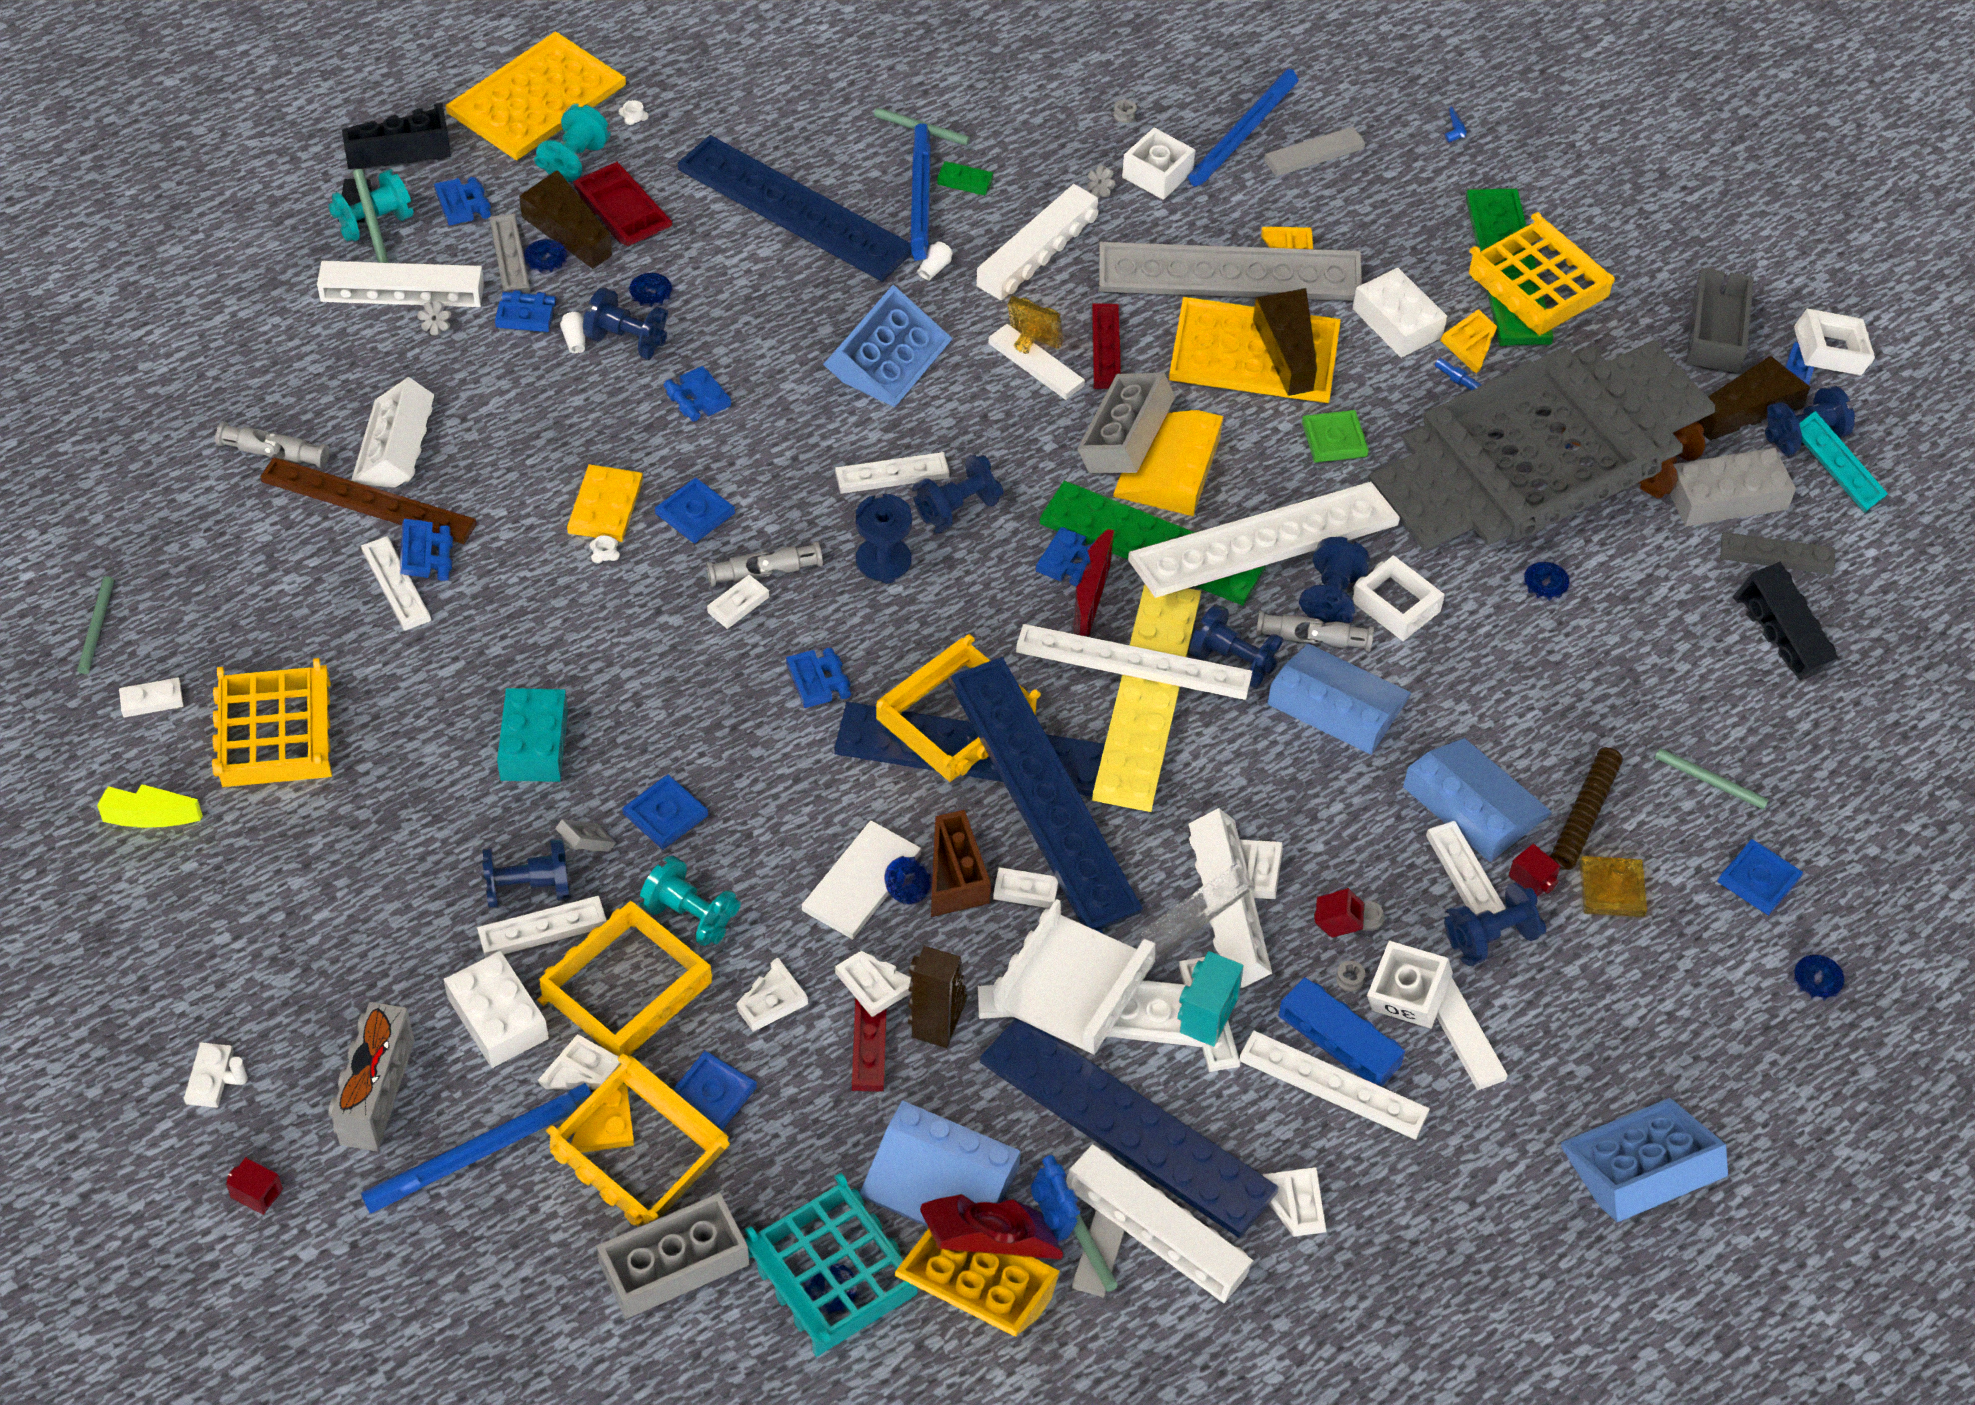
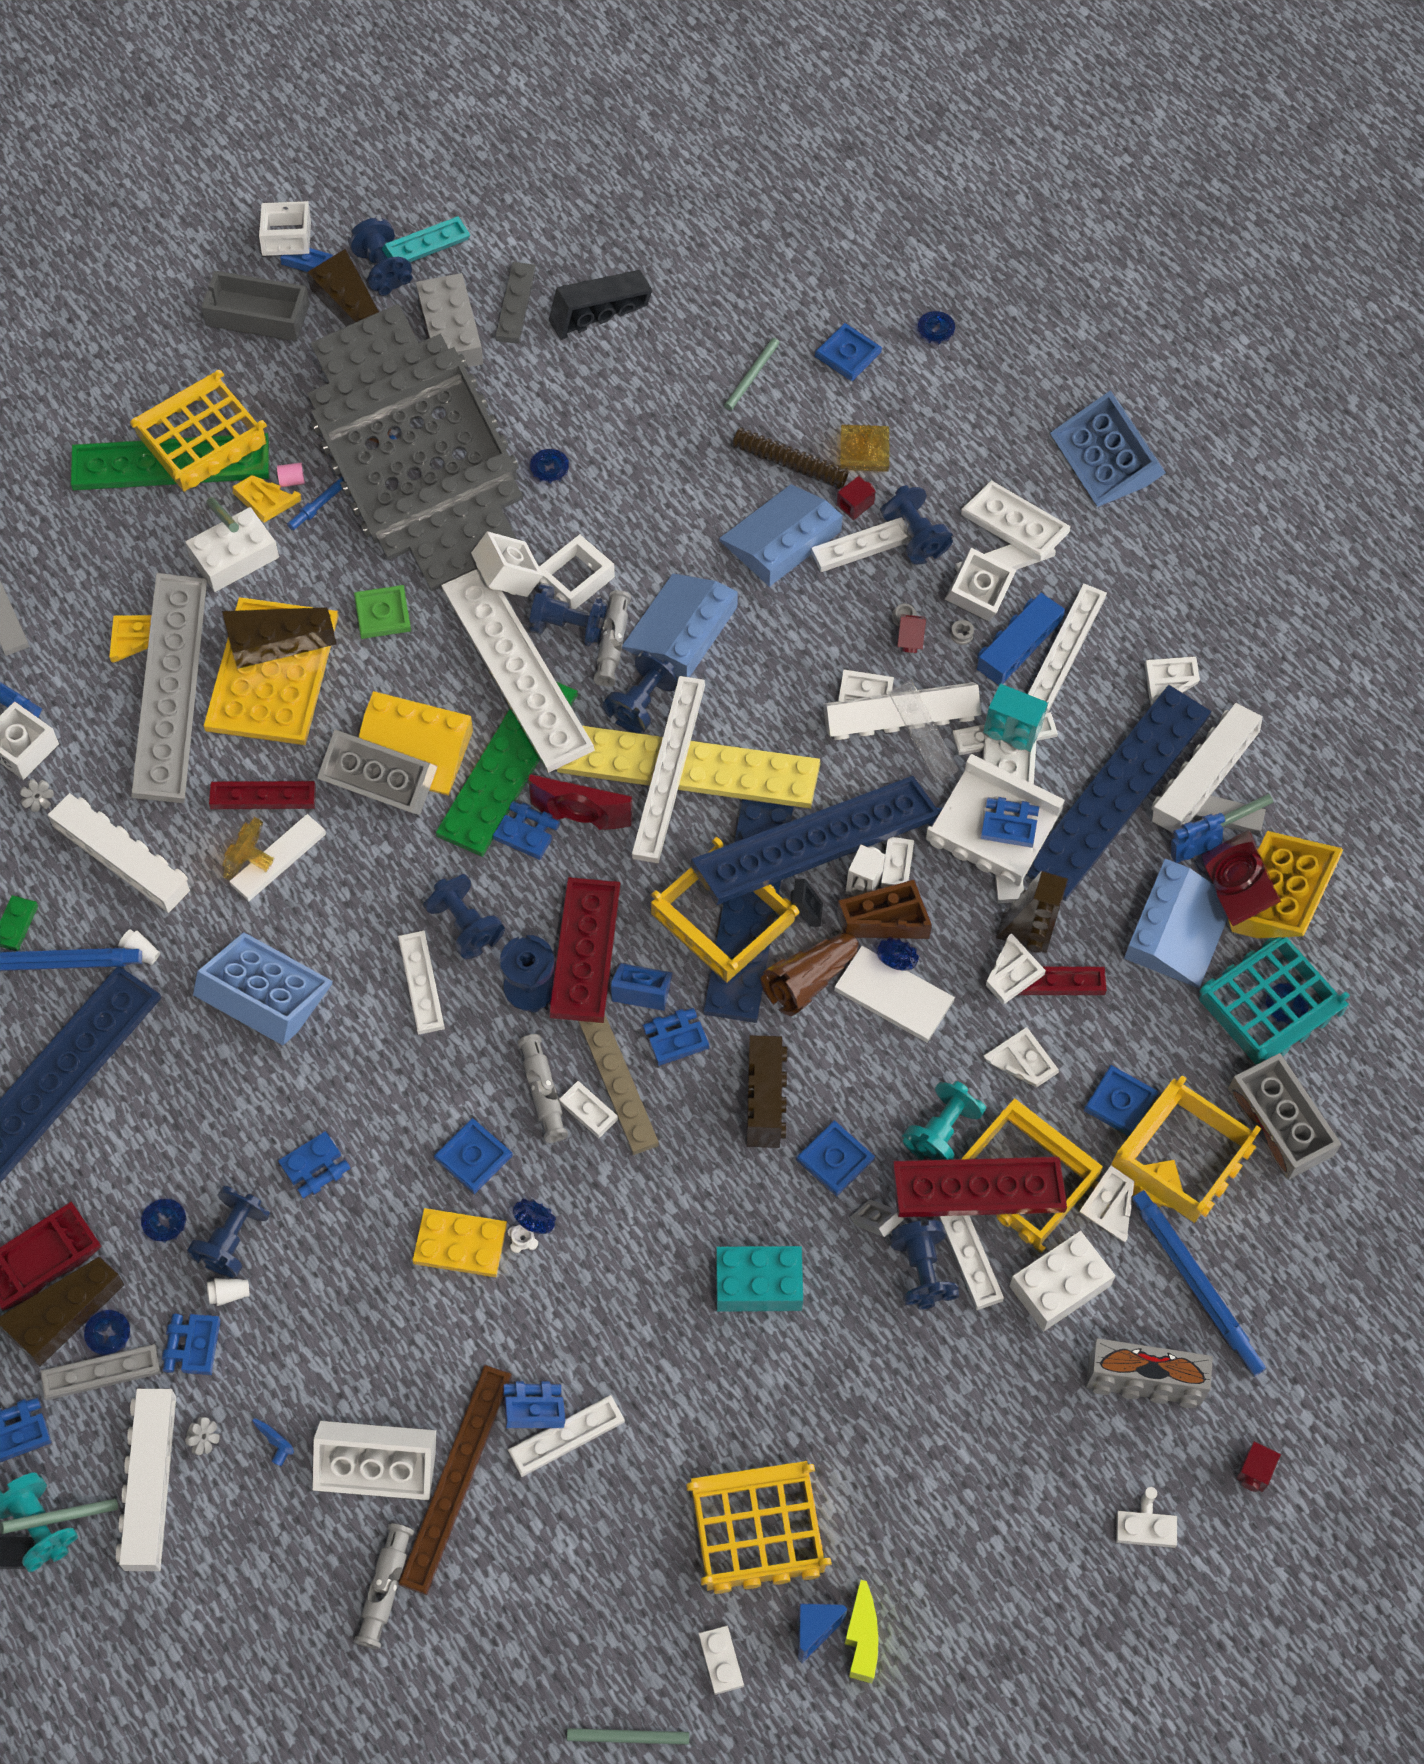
camera: 90 degrees left, 10 degrees up
none -> sand green bar [206,497,239,533]
none -> blue bar [252,1418,294,1467]
none -> bright pink piece [277,463,305,487]
none -> white brick [471,531,543,597]
none -> clear blue gear [513,1199,556,1234]
none -> dark red plate [550,877,621,1023]
none -> dark tan plate [578,1015,659,1155]
none -> blue slope [611,963,673,1011]
none -> dark brown wedge [747,1035,787,1148]
none -> reddish brown cone [760,932,858,1016]
none -> black plate [790,879,823,927]
none -> blue slope [798,1604,848,1663]
none -> white brick [845,845,885,897]
none -> dark red plate [892,1157,1067,1217]
none -> white tile [961,480,1070,561]
none -> blue plate [981,797,1040,848]

